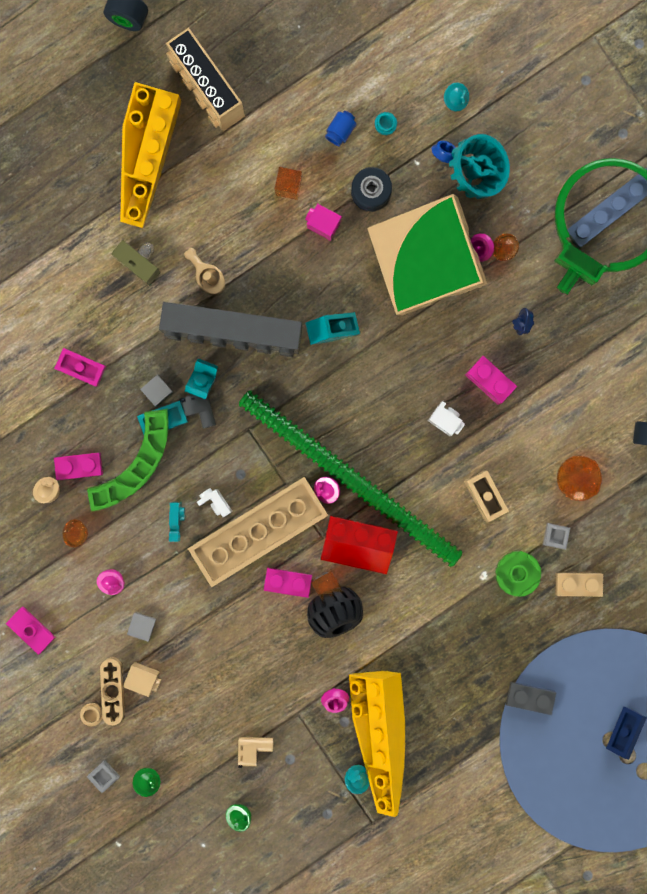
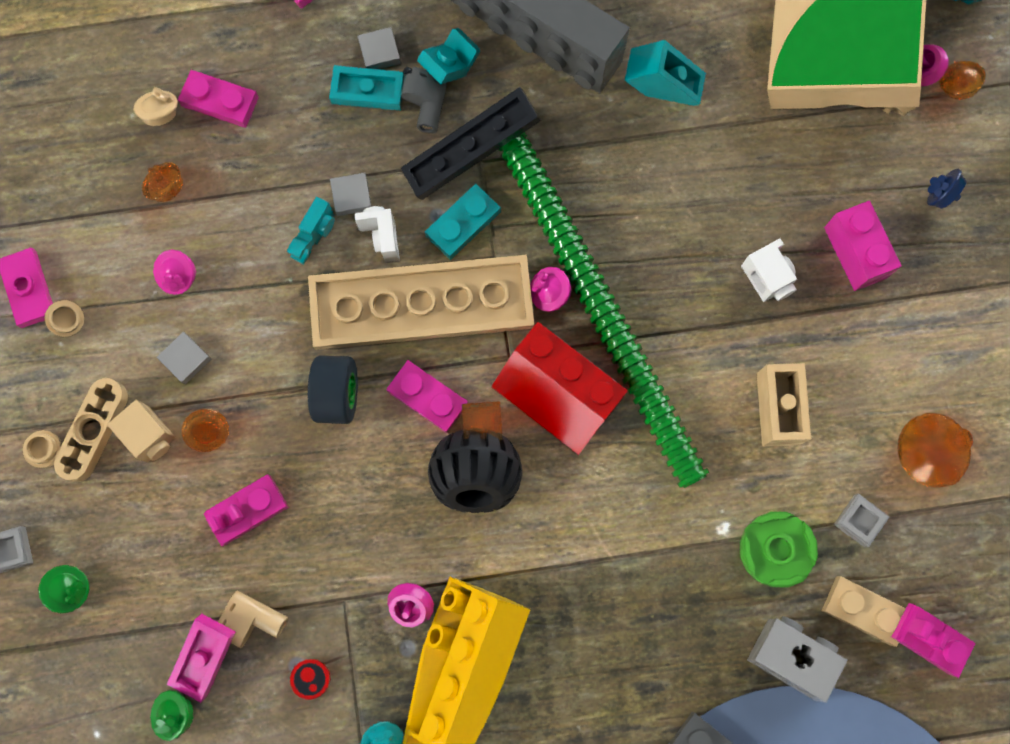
camera: 25 degrees right, 10 degrees down
bright green tile [87,409,169,512] -> none
none -> tan plate [45,300,84,337]
none -> dark pink plate [167,614,236,703]
none -> clear orange hat [181,409,229,452]
none -> dark pink plate [204,474,289,547]
none -> tile [290,659,331,700]
none -> black wheel [308,355,358,424]
none -> light grey tile [330,173,372,216]
none -> black plate [401,87,541,200]
none -> teal plate [425,184,501,260]
none -> light grey brick [747,616,848,703]
none -> dark pink plate [891,603,976,678]

